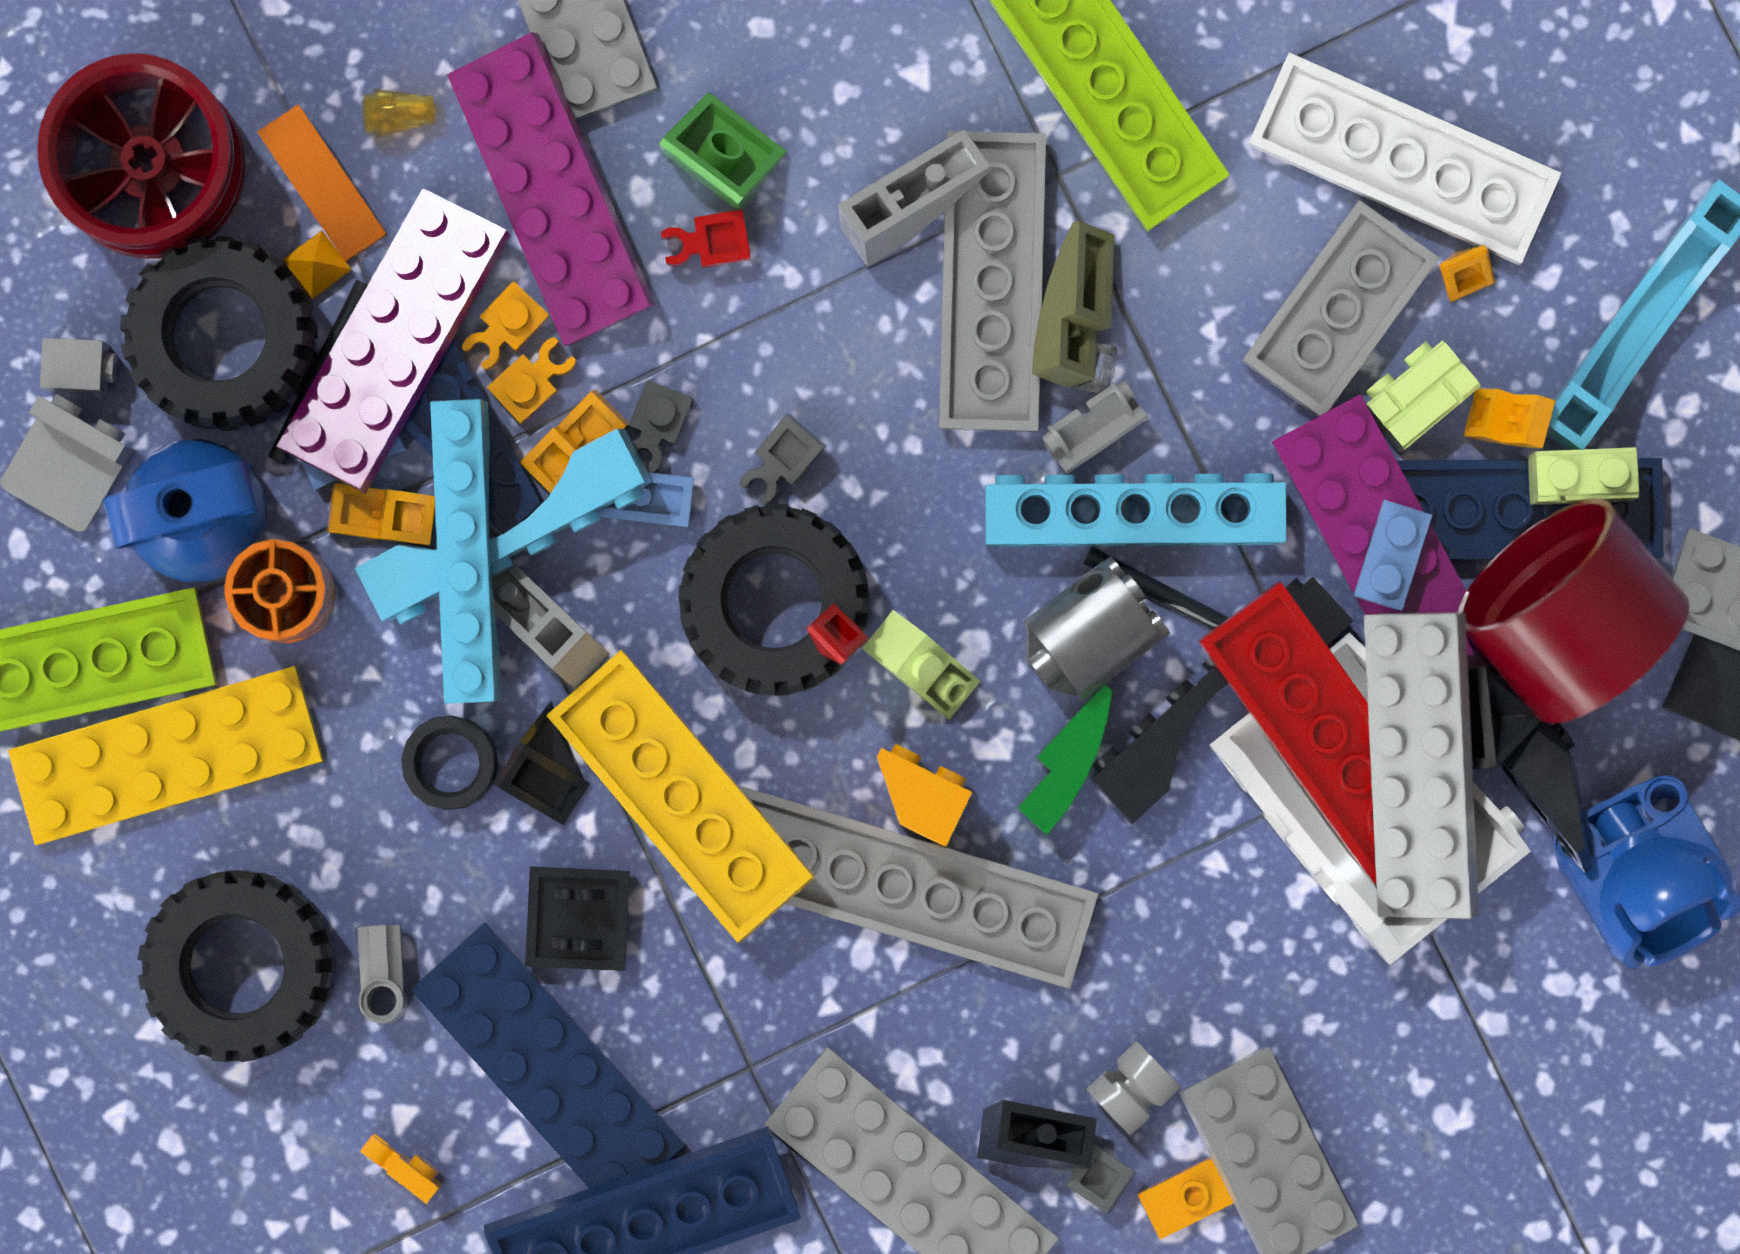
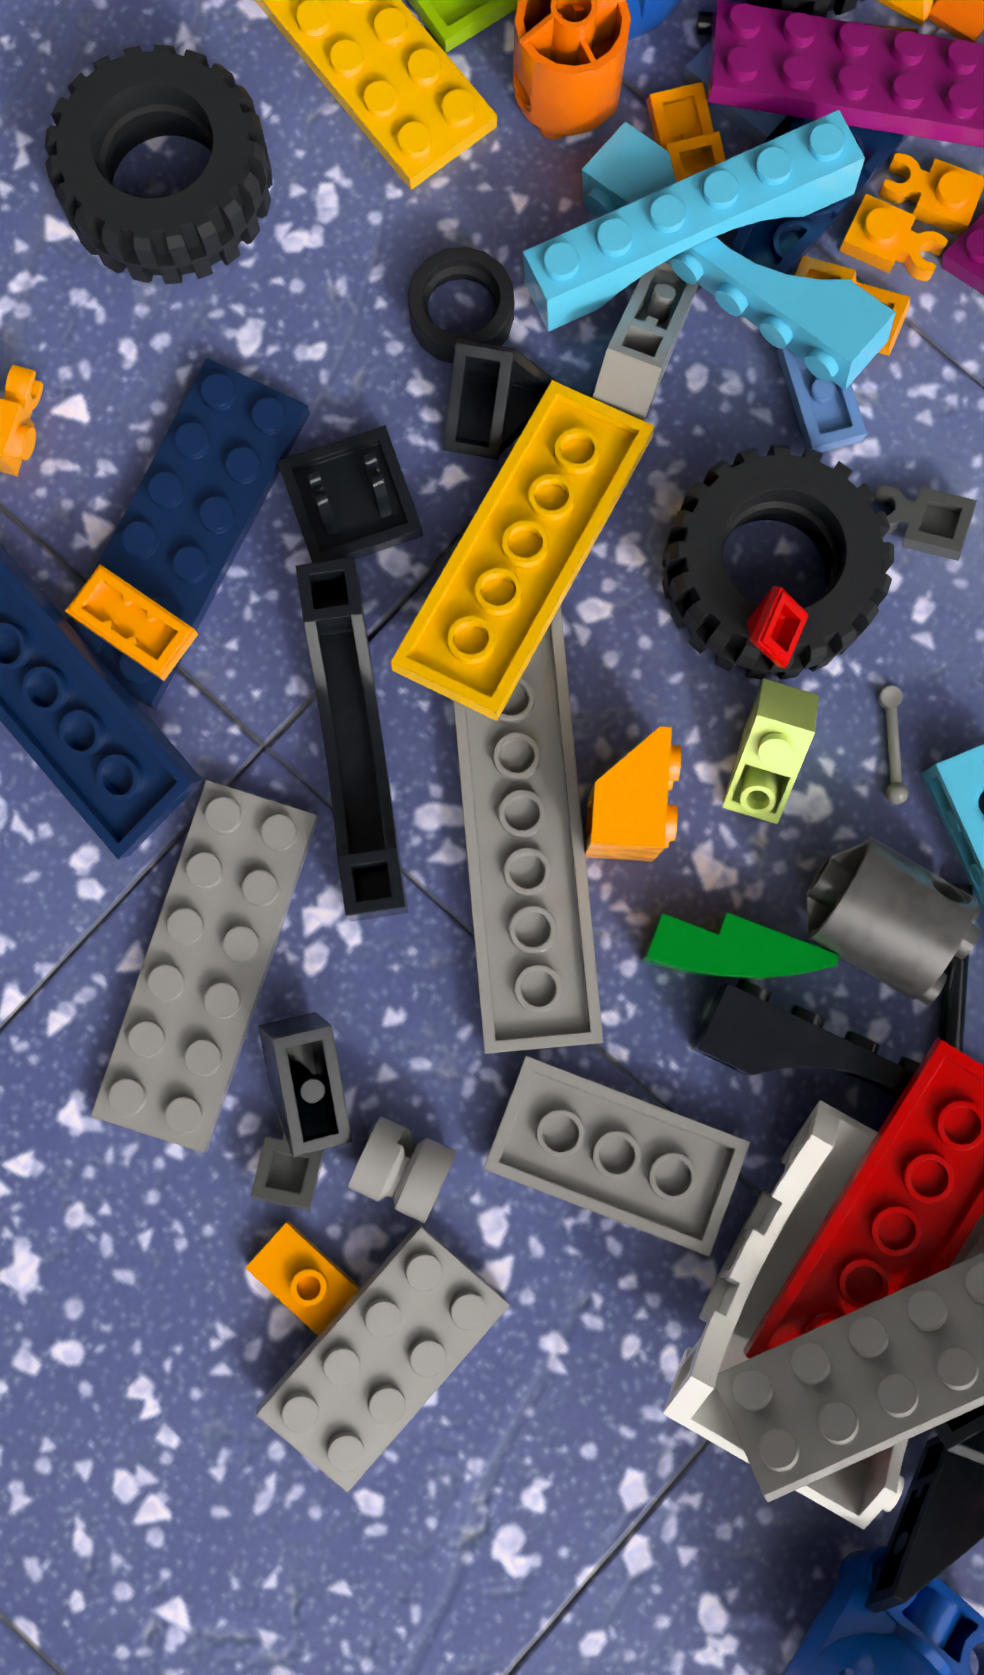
camera: 65 degrees right, 5 degrees down
light grey piece [357,925,409,1024] -> none
dark grey plate [629,380,694,473] -> none
none -> light orange plate [65,564,198,681]
none -> black arch [296,557,409,922]
none -> light grey plate [483,1056,750,1257]
none -> light grey hinge [878,685,909,805]

